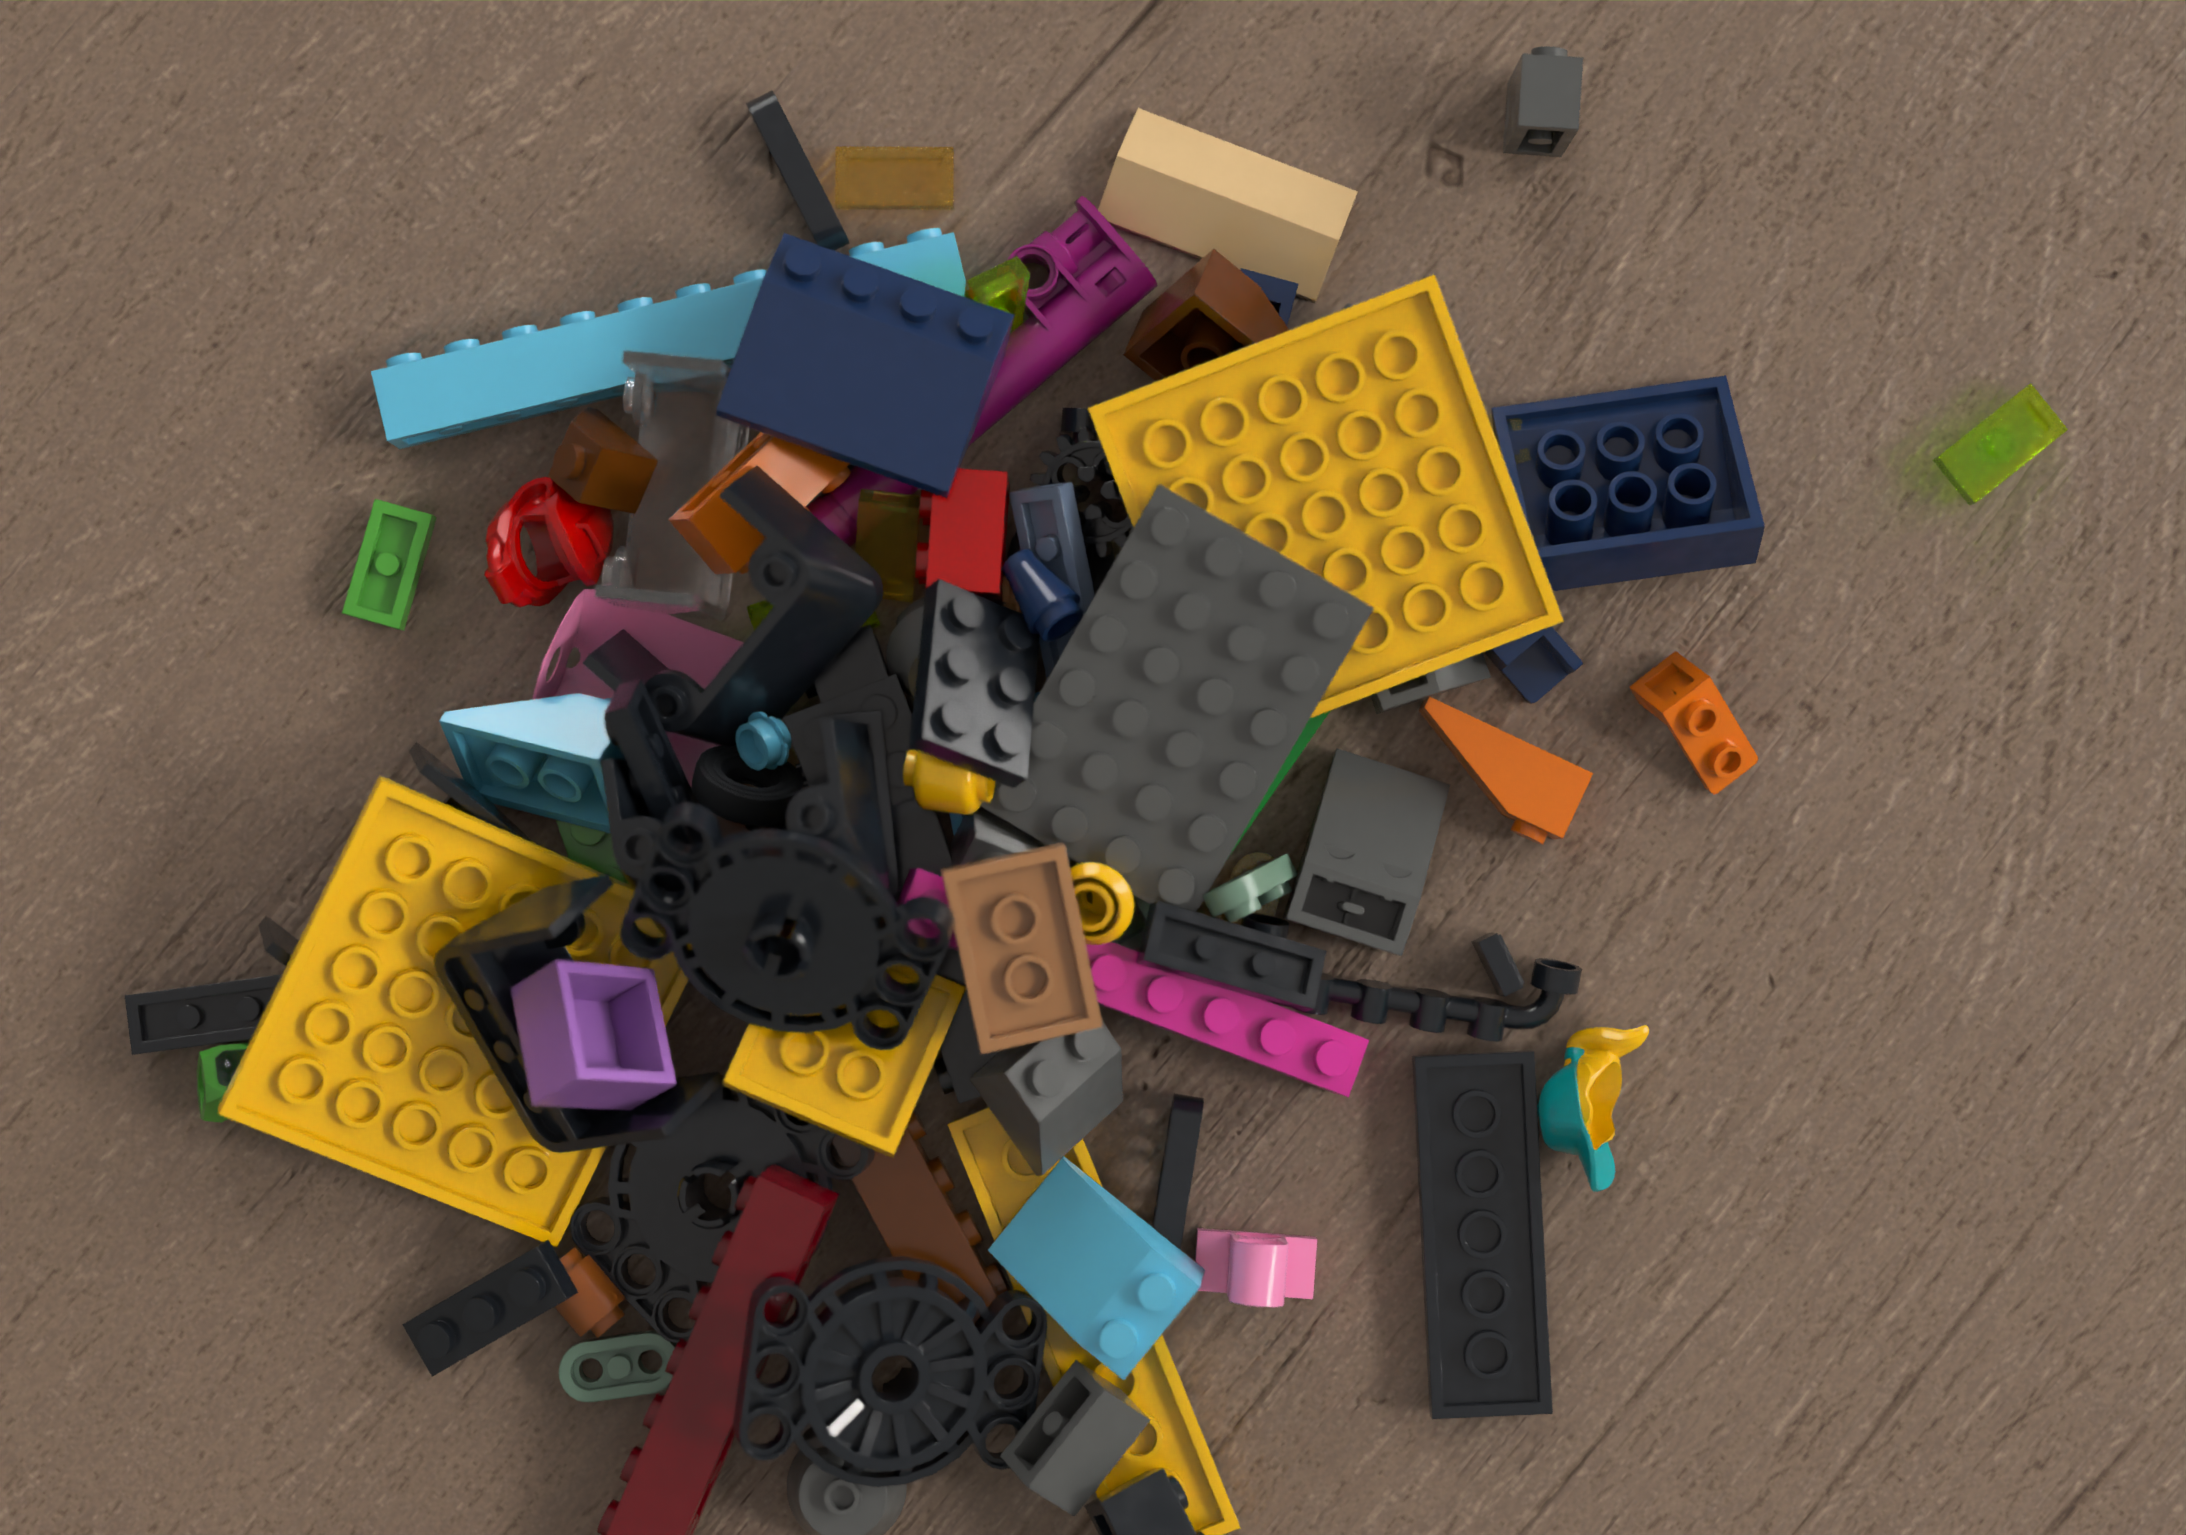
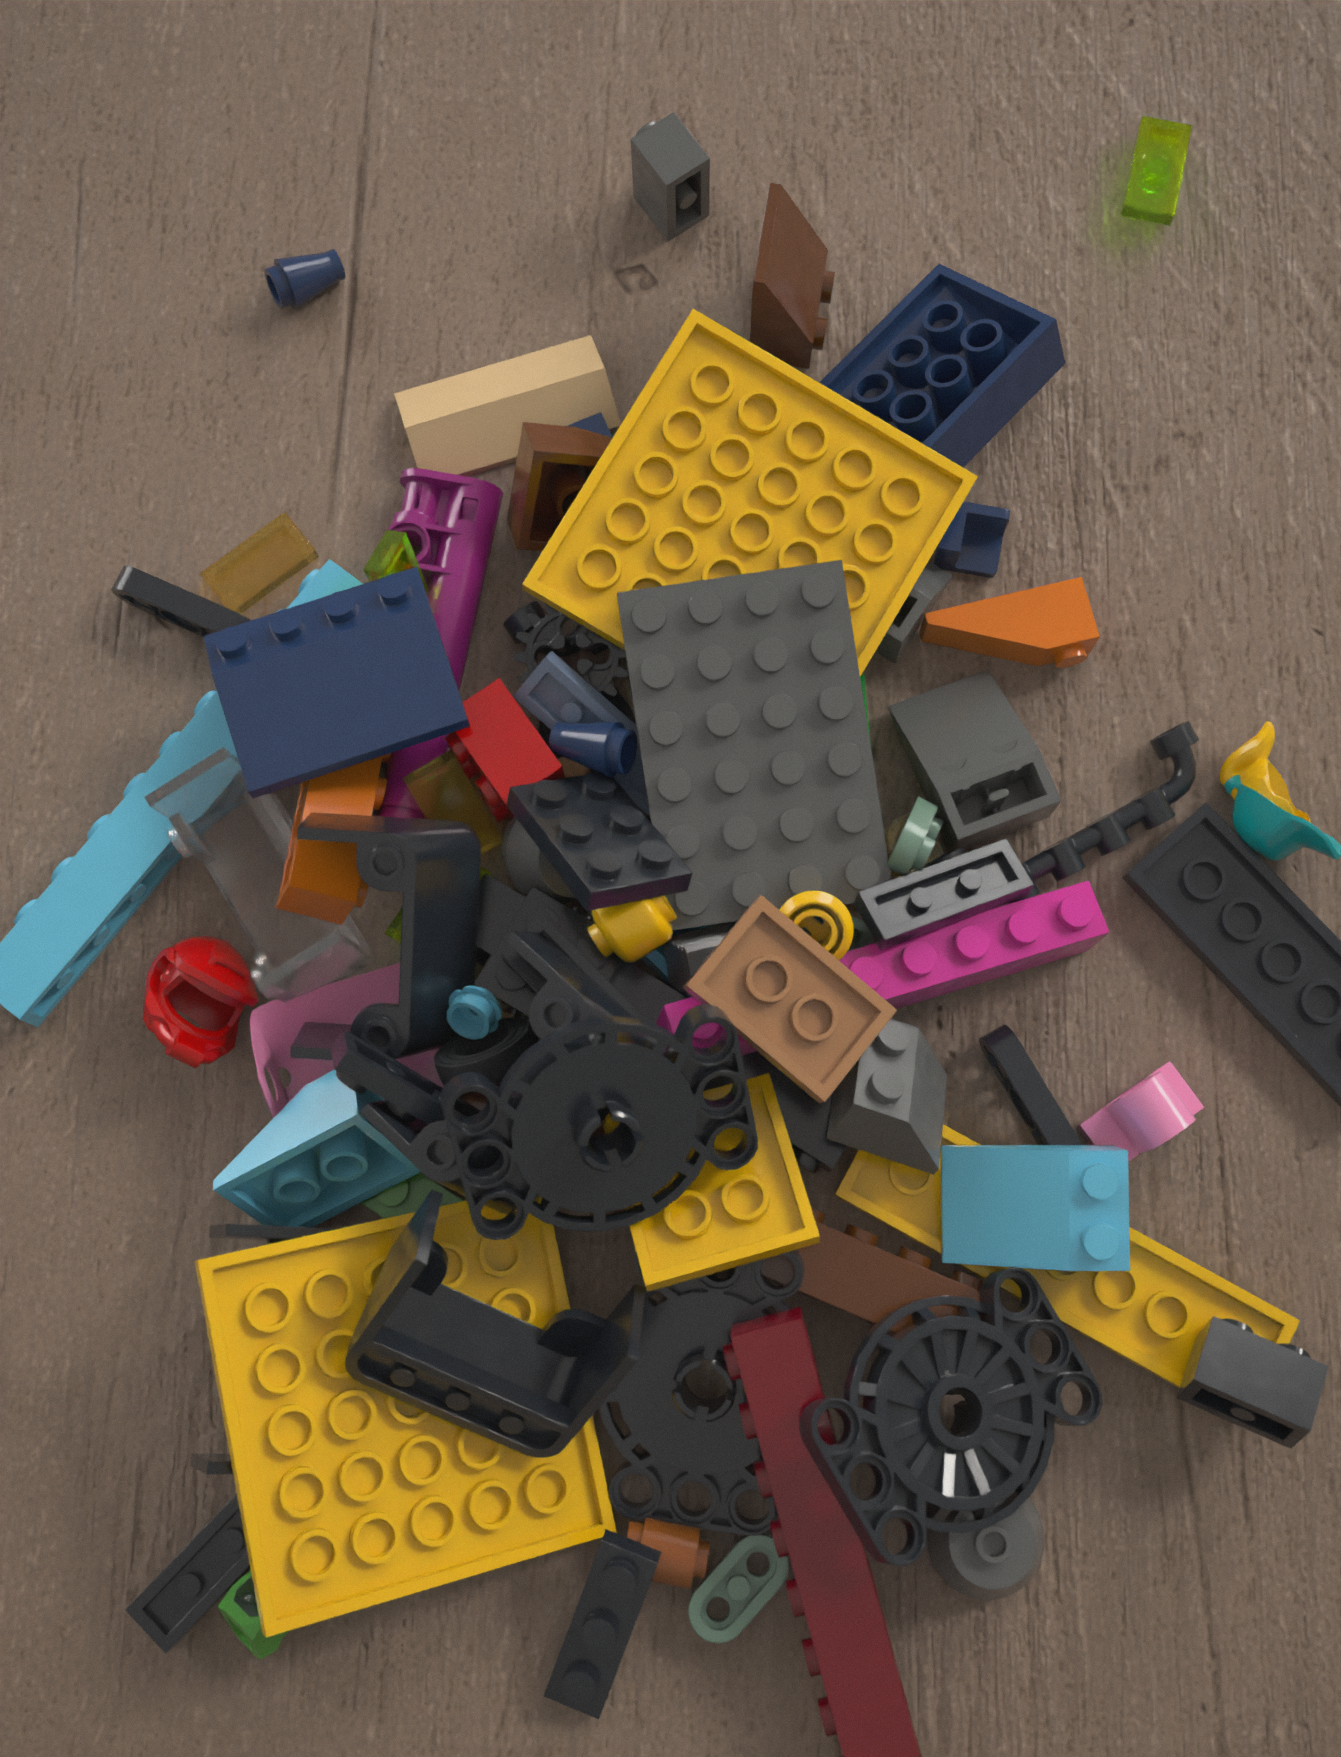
camera: 35 degrees left, 10 degrees down
bright green plate [342,499,437,631] -> none
medium lavender piece [511,960,676,1110] -> none
reddish brown slope [548,407,659,514] -> none
dark grey brick [1000,1360,1150,1517] -> none
black tile [1472,933,1525,997] -> none
orange bracket [1629,651,1758,794] -> none
none -> reddish brown slope [750,183,835,369]

